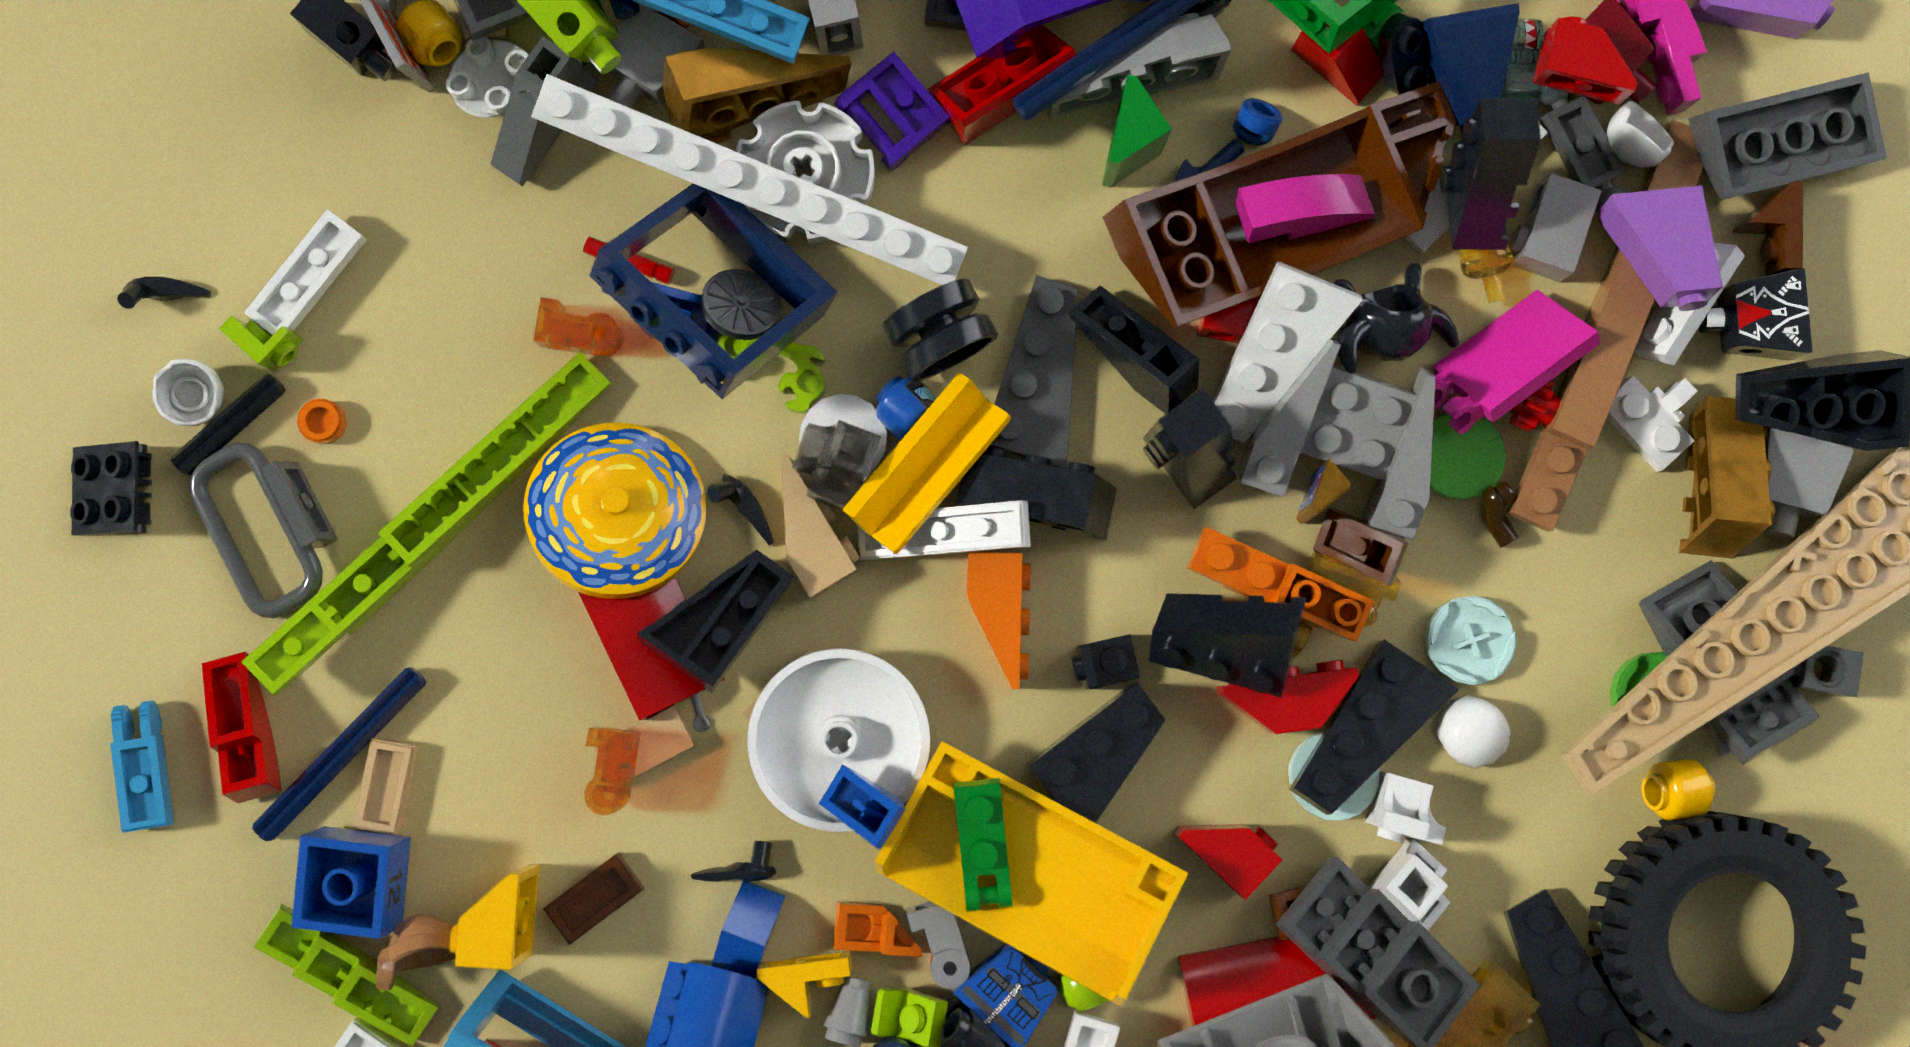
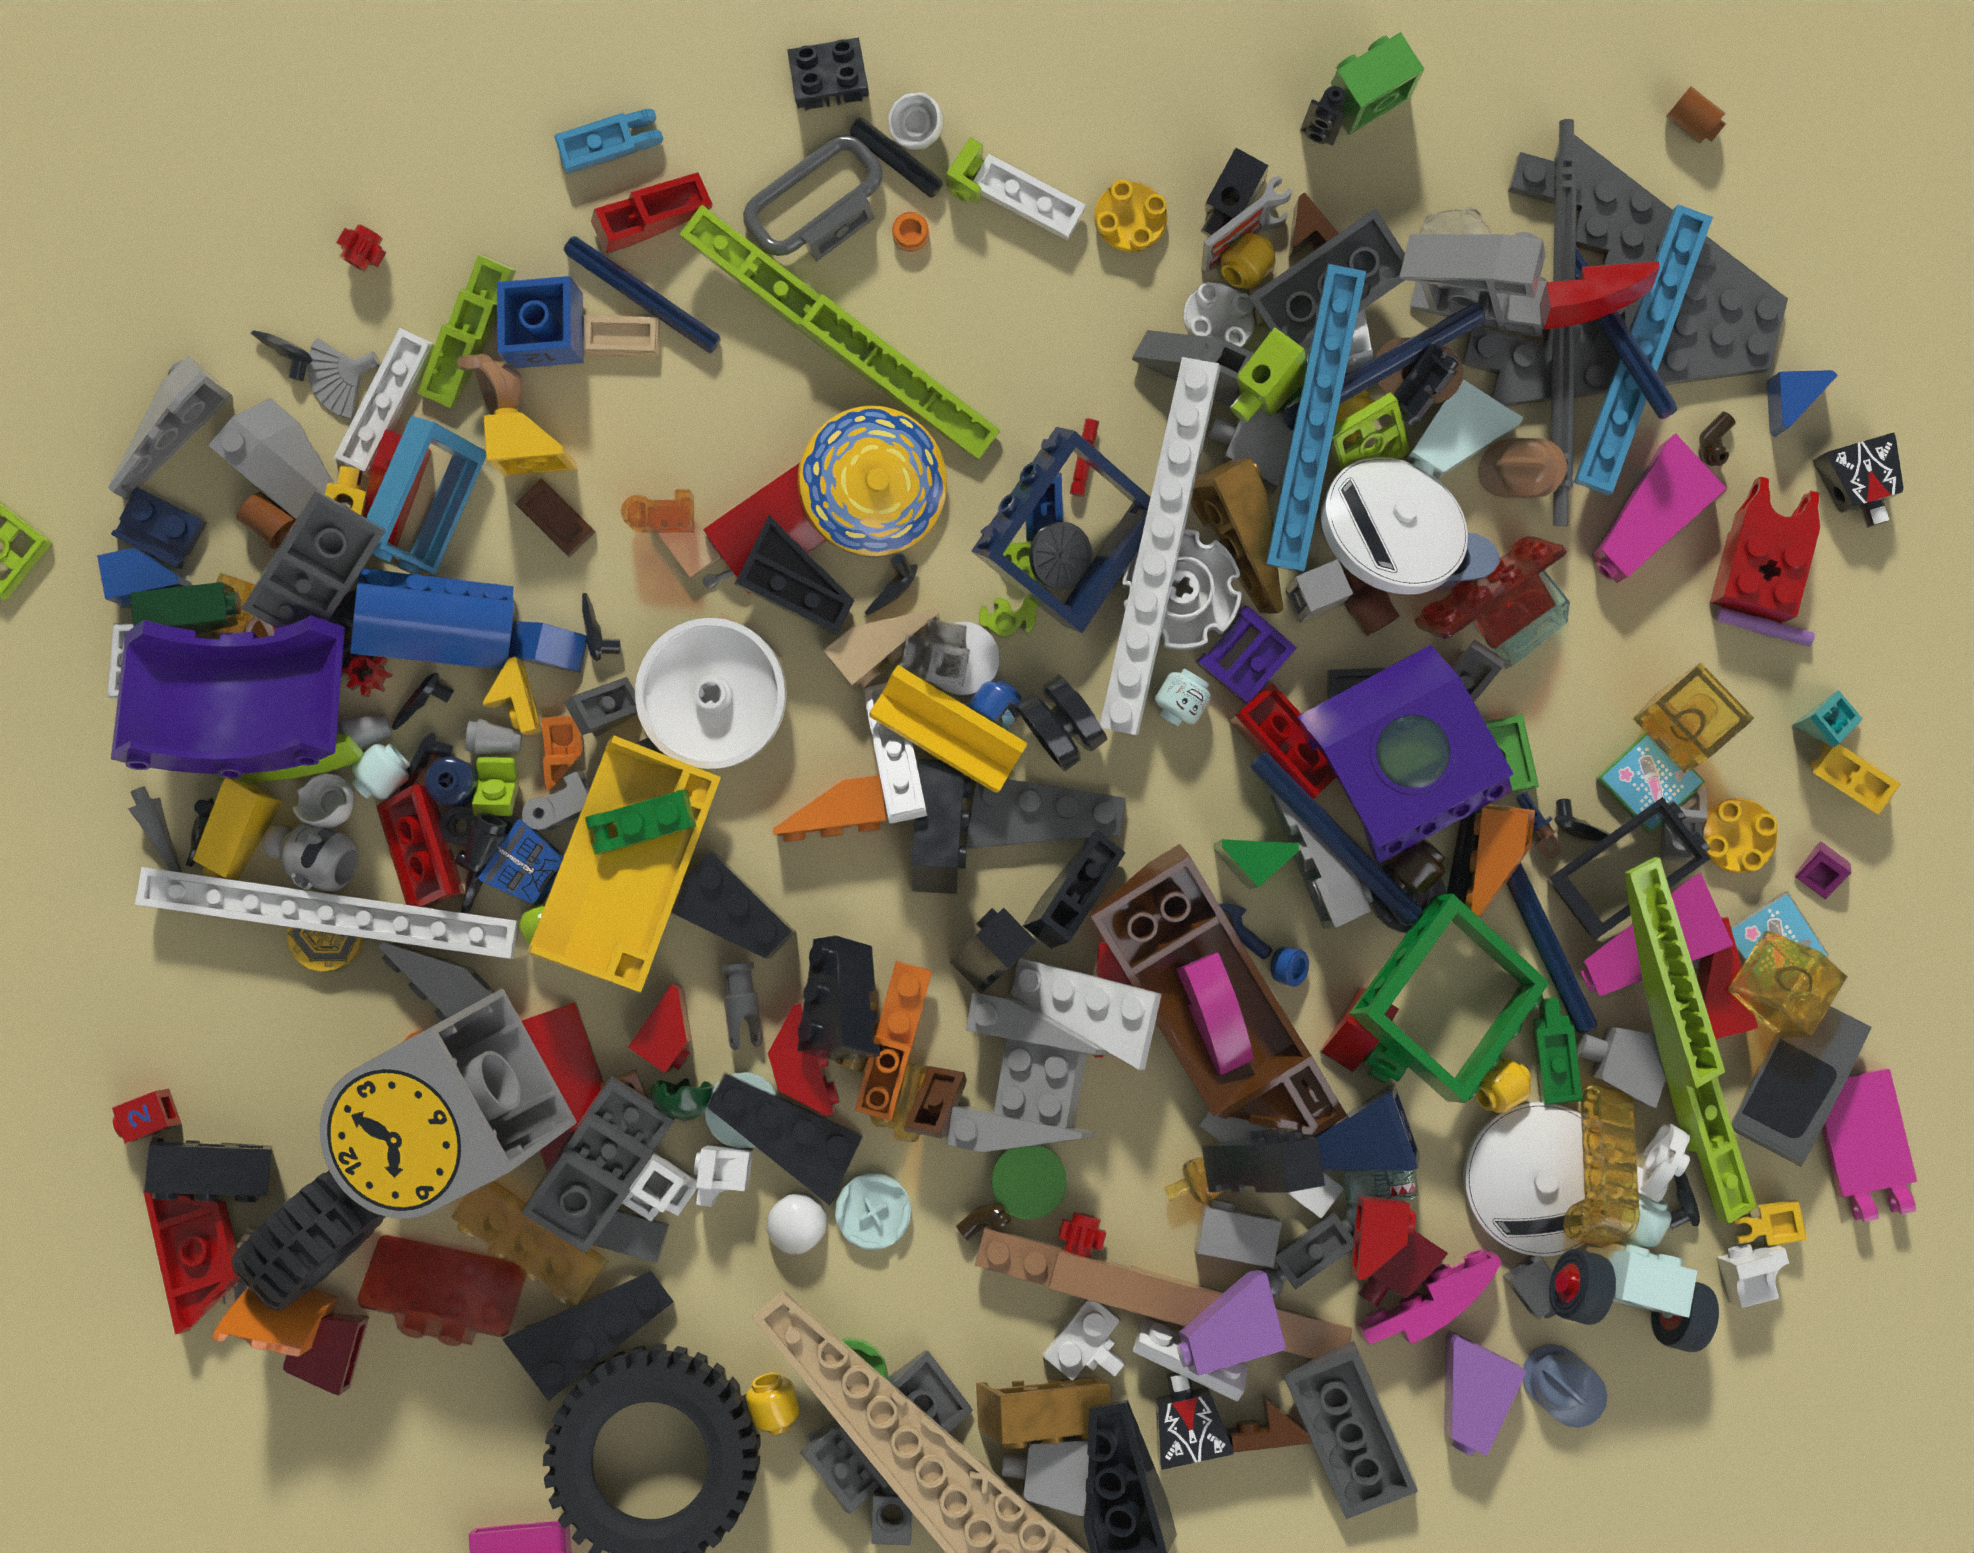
camera: 85 degrees right, 0 degrees up
black bar [117,277,210,309] -> none
clear orange leg [533,297,623,357] -> none
blue slope [819,764,905,850] -> none
black bracket [1071,634,1140,690] -> none
pearl gold slope [1296,459,1352,524] -> none
black piece [1334,263,1459,374] -> none
black plate [1378,12,1429,95] -> none
dark pink tile [1433,289,1600,435] -> none
white hair [1607,101,1674,168] -> none
none -> dark grey slope [564,677,638,737]
none -> dark grey tile [592,1210,669,1263]
none -> dark green hair [651,1078,714,1121]
none -> dark grey piece [720,962,762,1051]
none -> yellow dish [1094,179,1167,252]
none -> light aqua head [1155,669,1211,727]

